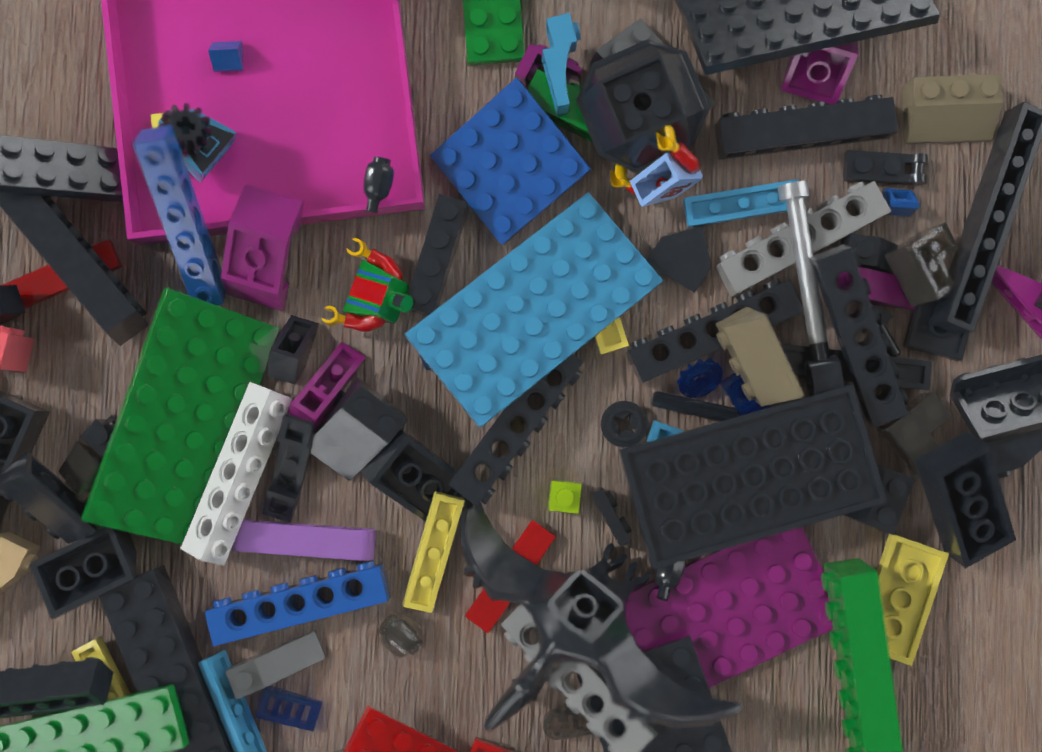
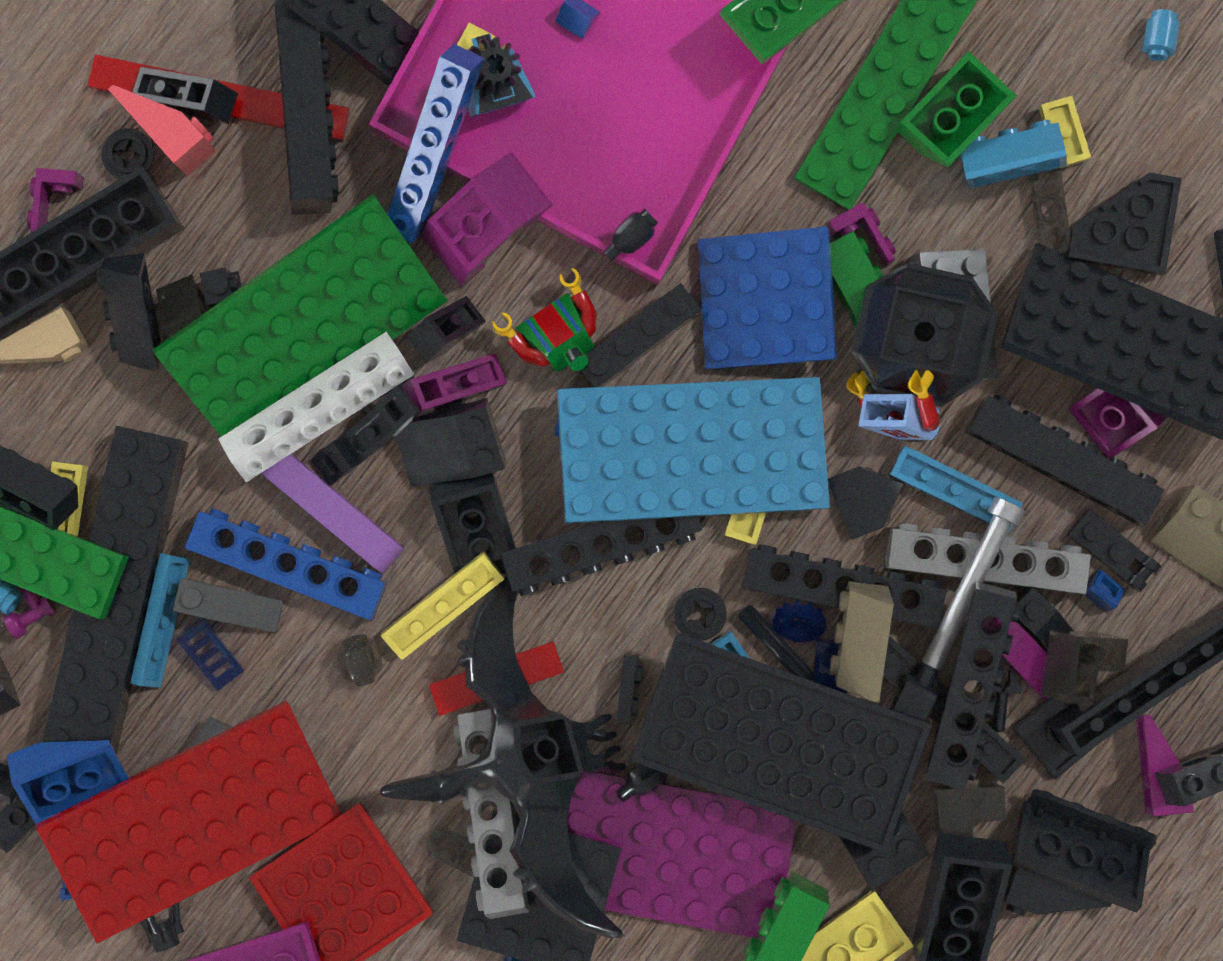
camera: 35 degrees right, 0 degrees up
black slope [29,527,137,620] -> none
dark azure slope [542,13,581,115] -> none
lime brick [548,479,582,514] -> none

